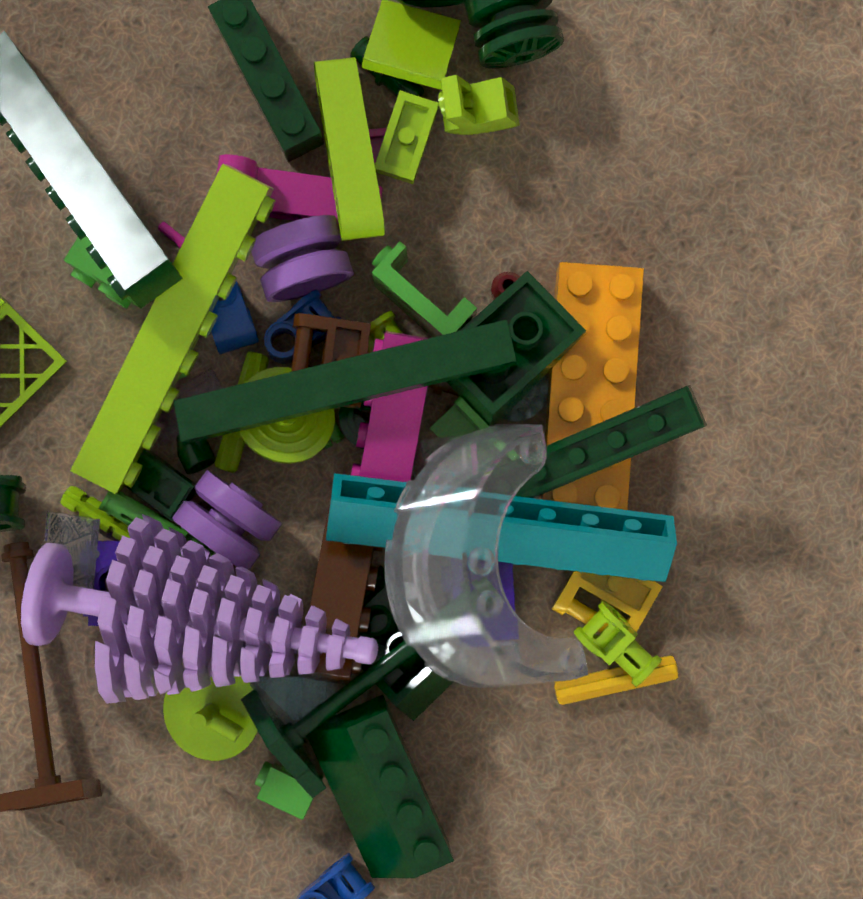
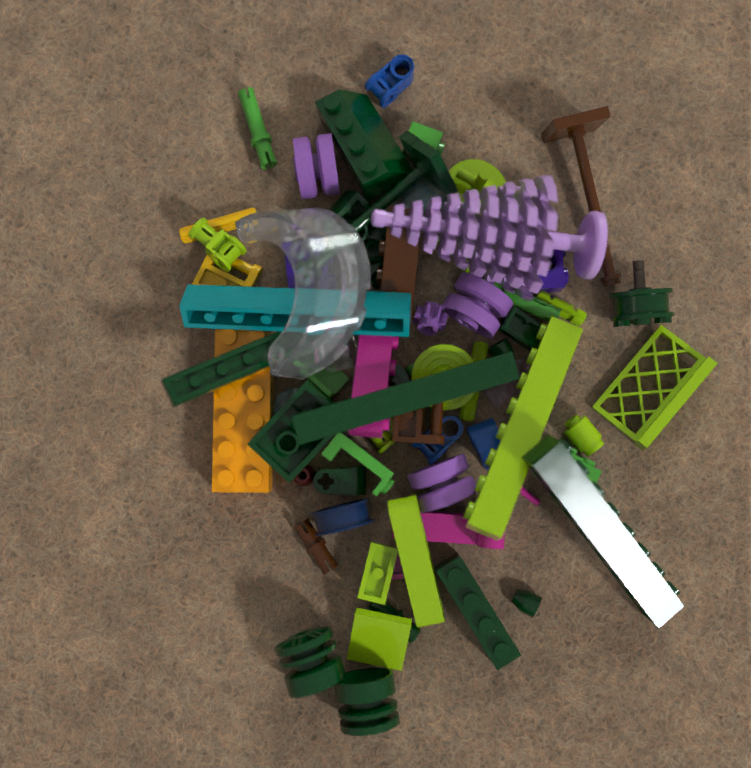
camera: 170 degrees right, 0 degrees up
clear piece [41,512,100,589] -> none
lime brick [438,74,520,135] -> none
none -> bright green pin [238,87,278,170]
none -> medium lavender wheel [293,133,340,199]
none -> reddish brown pin [294,518,338,575]
none -> dark blue wheel [309,498,375,536]
none -> dark green piece [313,467,366,495]
none -> medium lavender gear [412,301,448,336]
none -> dark green hose [511,589,542,618]
none -> lime brick [563,414,604,456]

